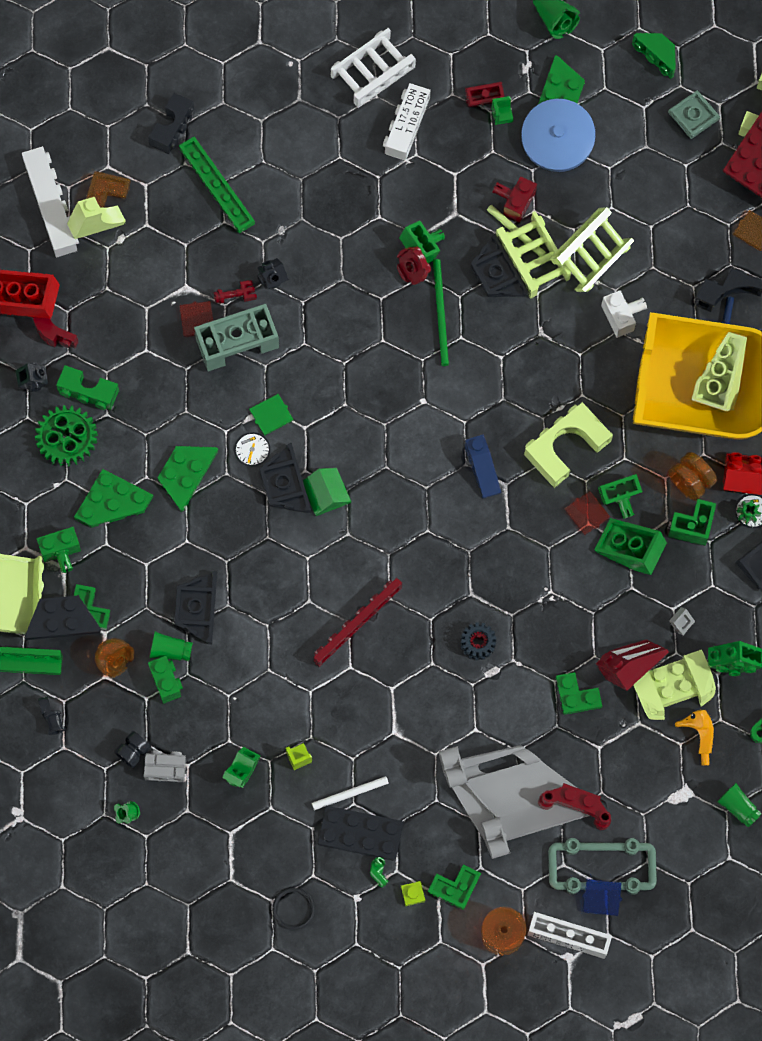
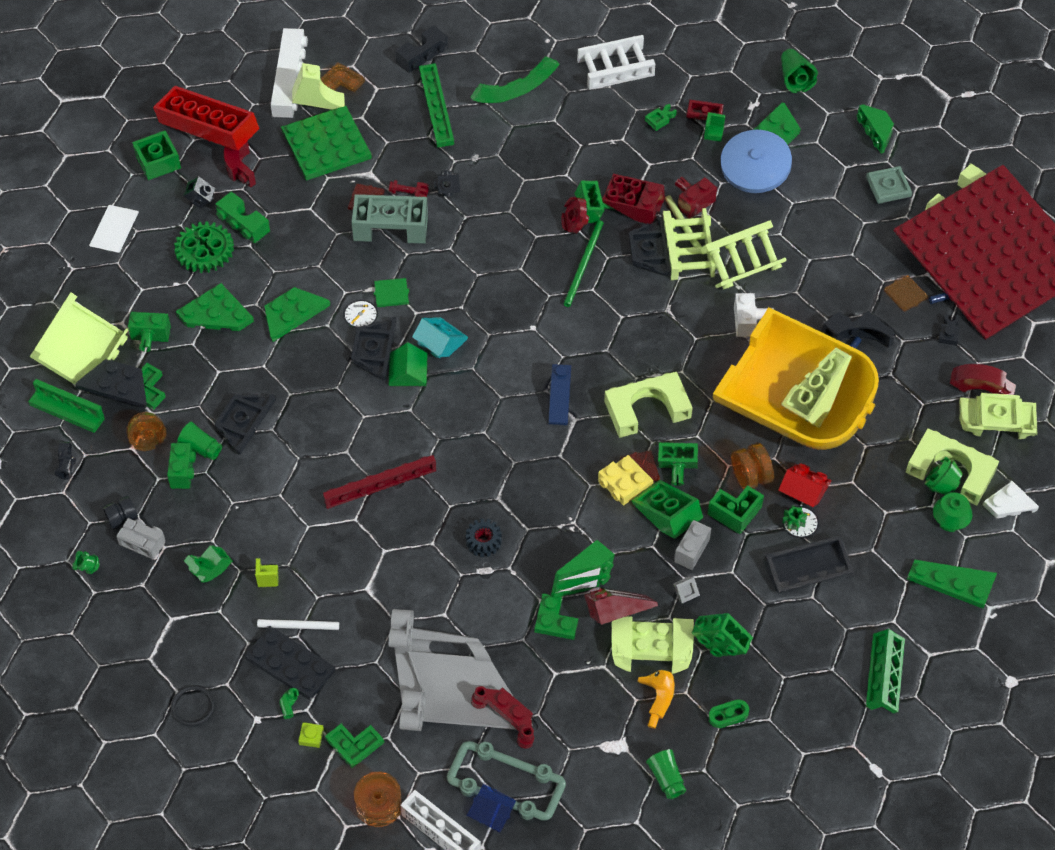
camera: 25 degrees right, 15 degrees down
white brick [383,83,430,161] -> none
none -> green plate [281,106,372,181]
none -> teal slope [412,317,468,358]
none -> green tile [471,56,560,103]
none -> green slope [551,540,615,598]
none -> light yellow plate [598,455,653,506]
none -> dark red slope [602,174,665,224]
none -> green plate [645,104,677,131]
none -> light grey brick [674,520,711,570]

